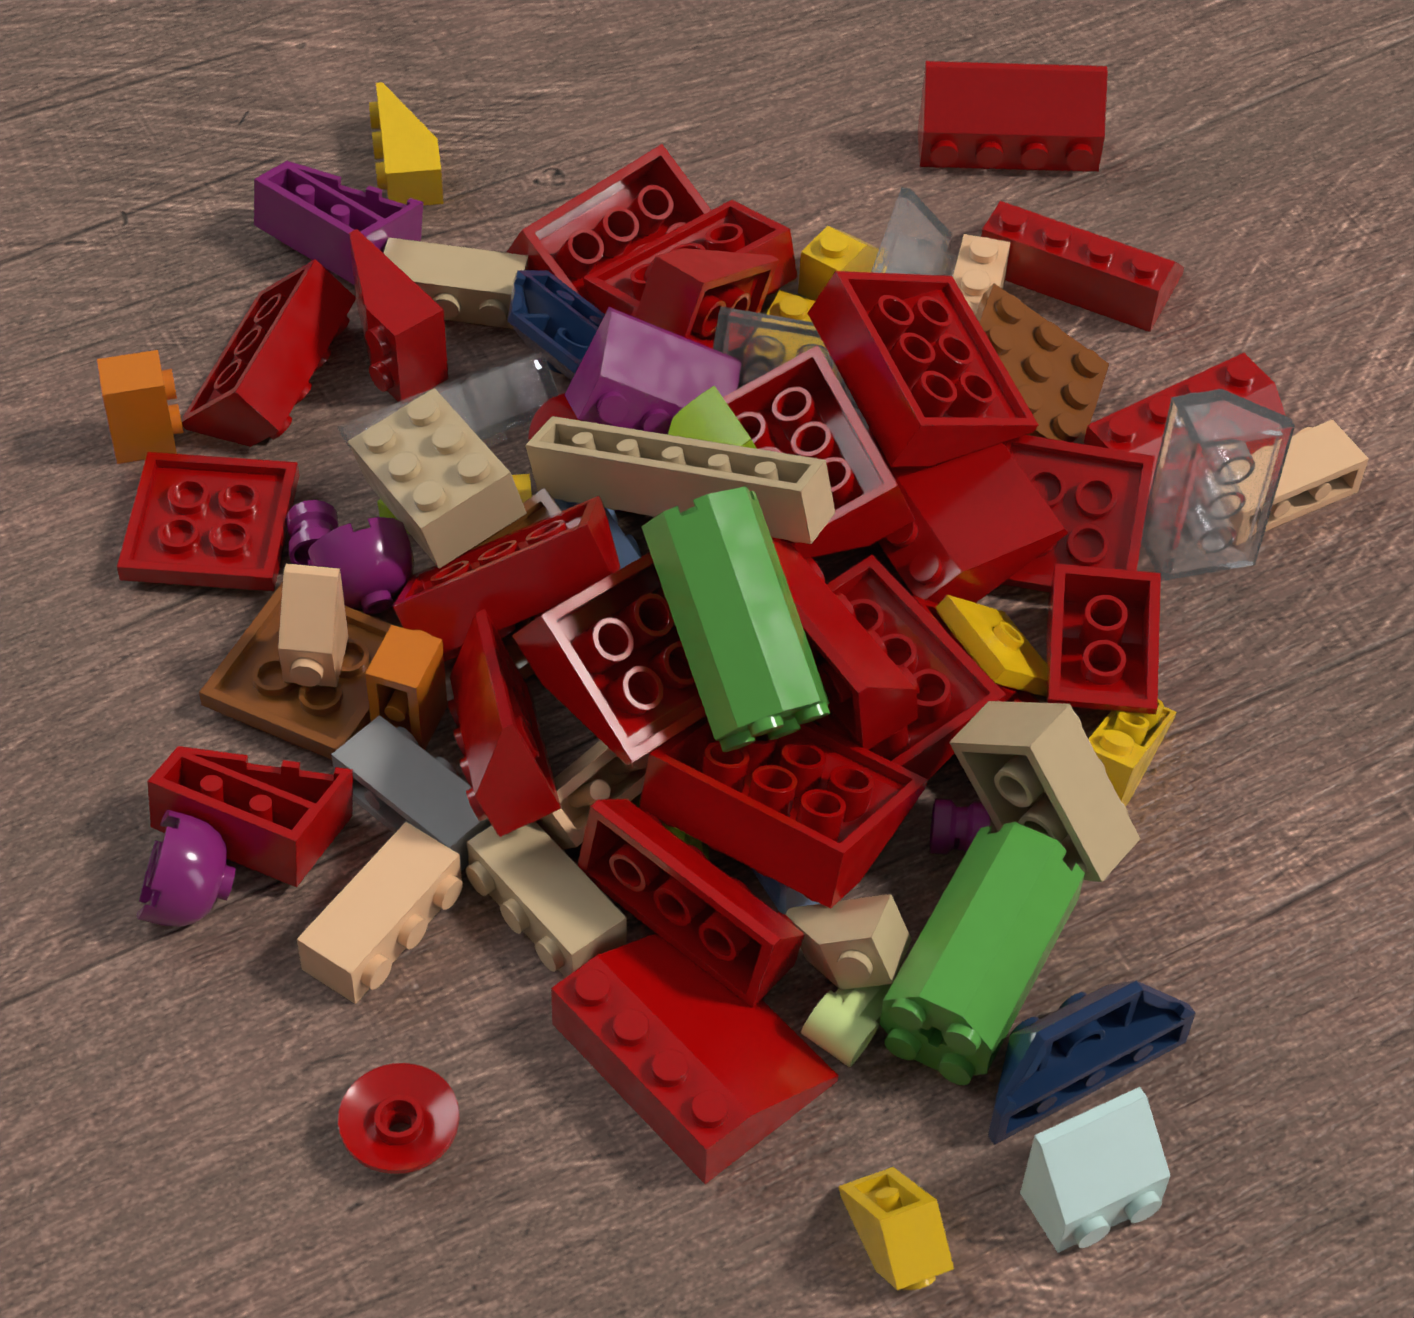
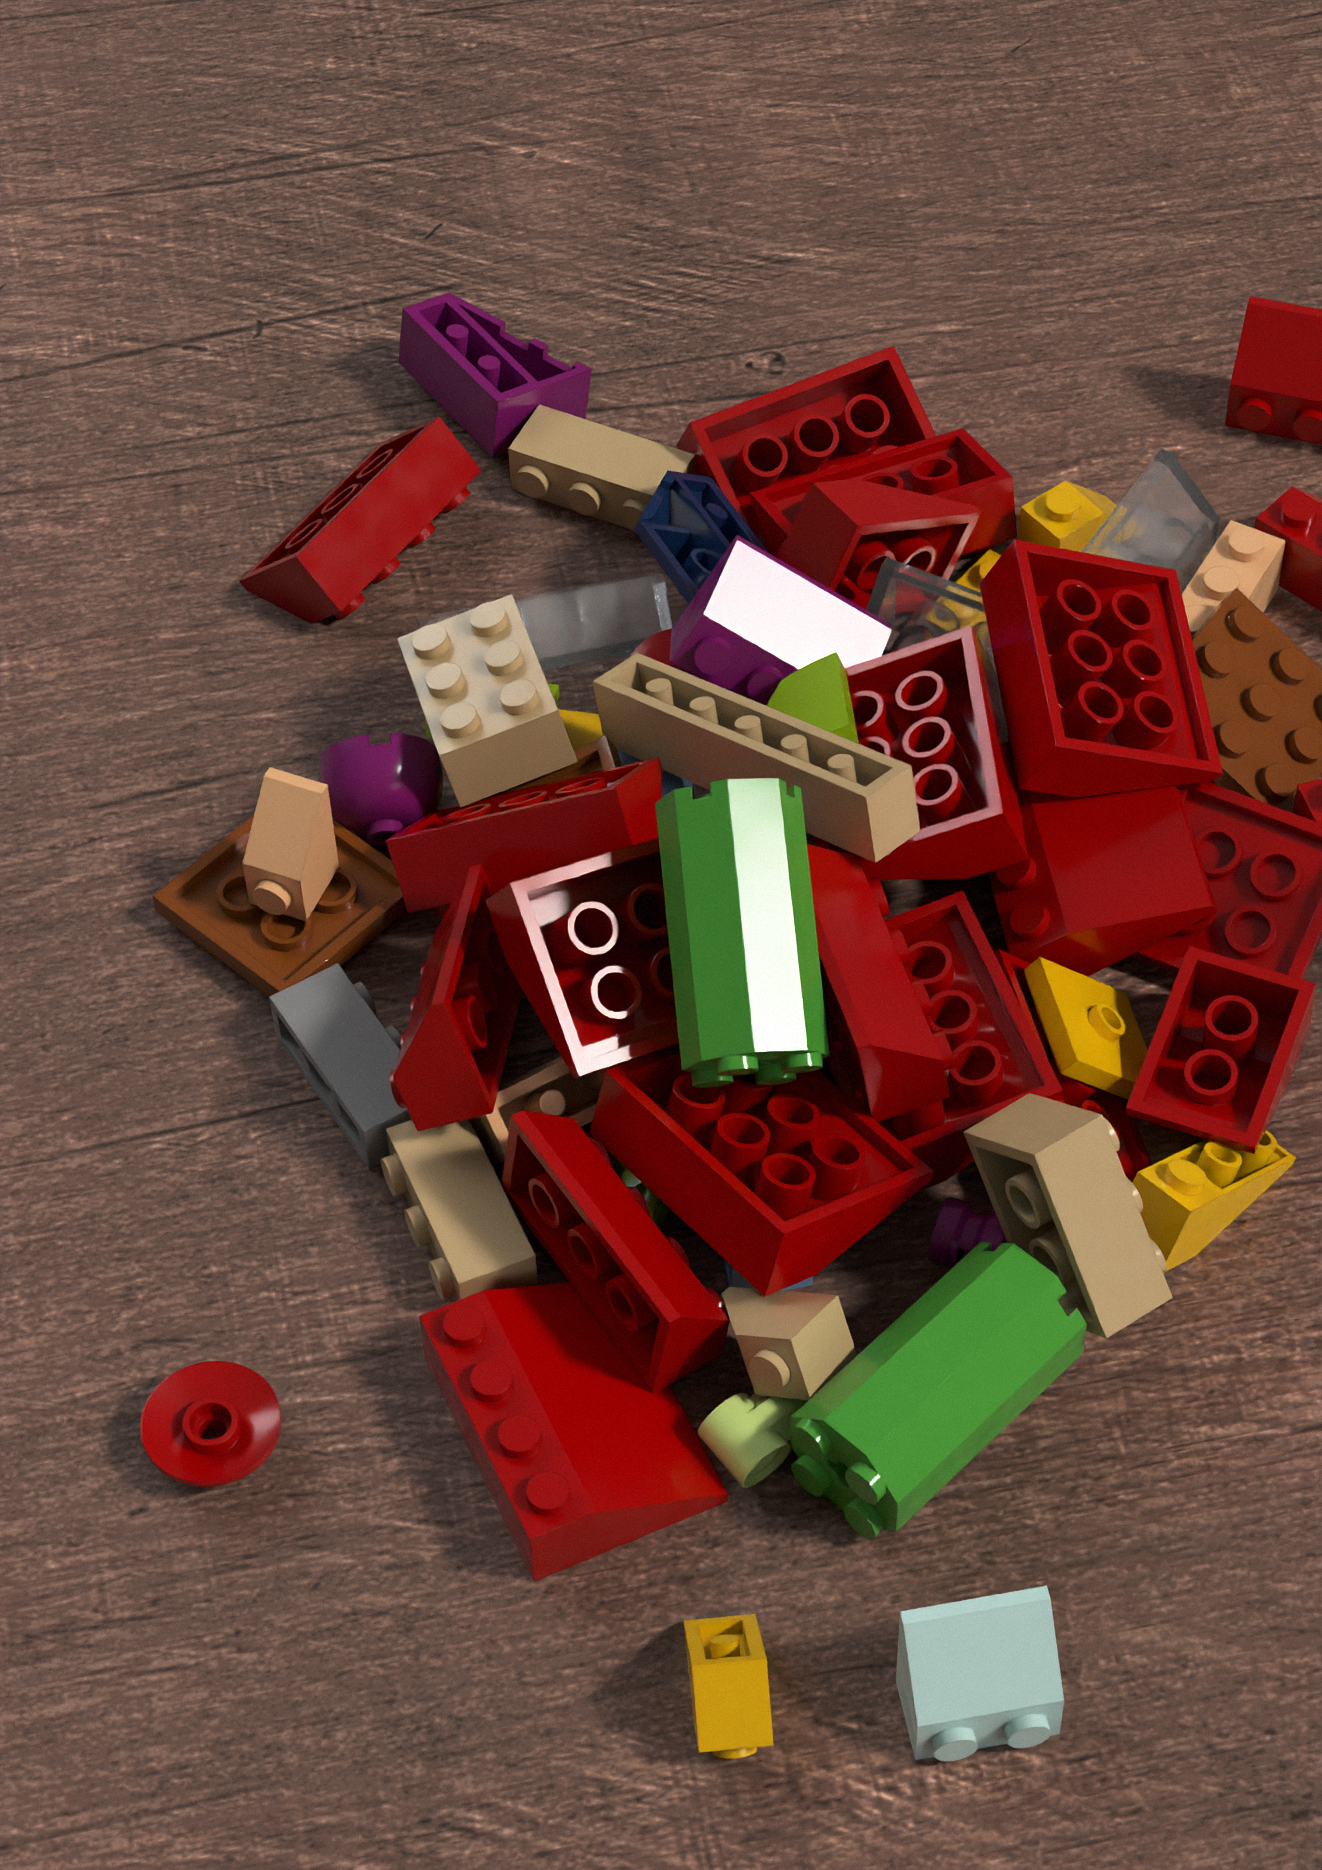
camera: 20 degrees right, 0 degrees up
orange brick [97,350,183,464] -> none
red plate [117,452,300,591] -> none
magenta cylinder [137,810,236,927] -> none
red wedge [147,746,353,888] -> none
magenta wheel [287,500,339,566] -> none
light nougat brick [297,822,463,1004] -> none
red slope [349,229,449,405] -> none
orange brick [365,625,448,750] -> none
yellow slope [369,82,444,206] -> none
dark blue wedge [988,981,1196,1145] -> none

